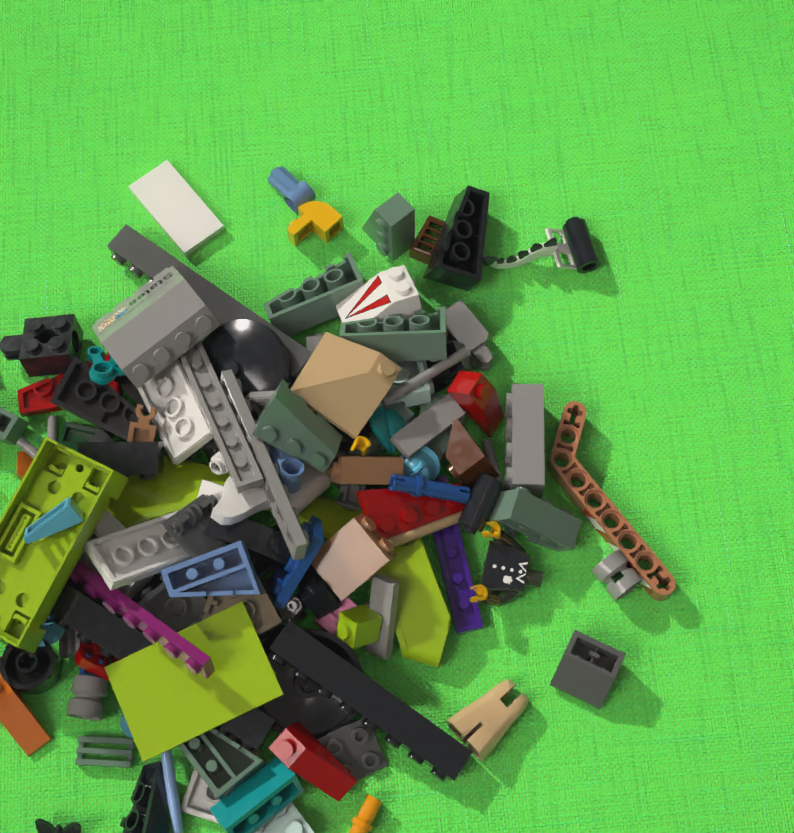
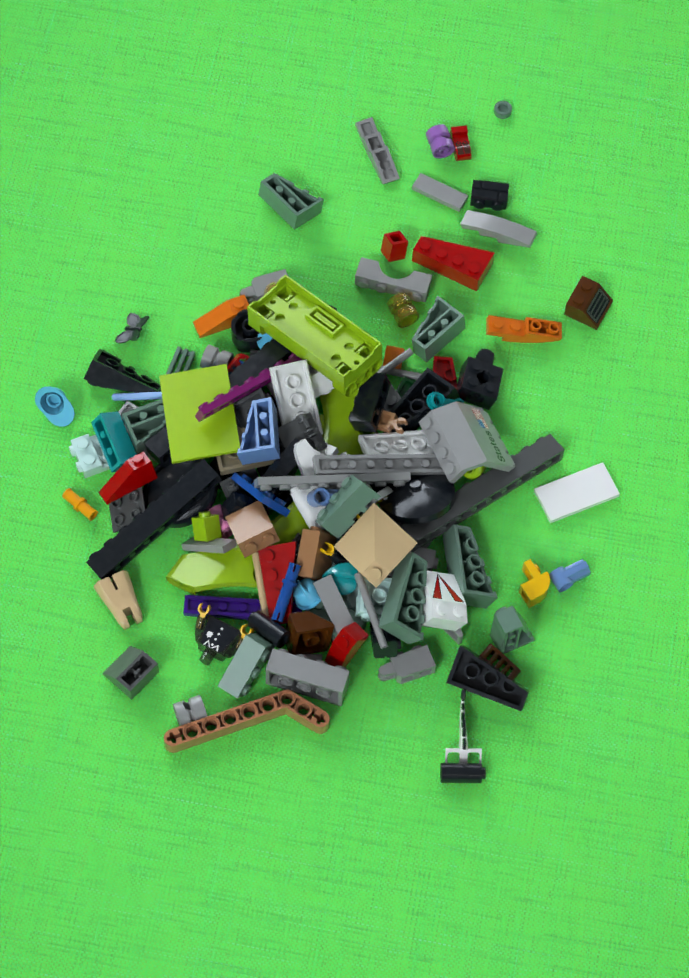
camera: 100 degrees right, 5 degrees down
medium azure slope [24,497,84,544] -> none

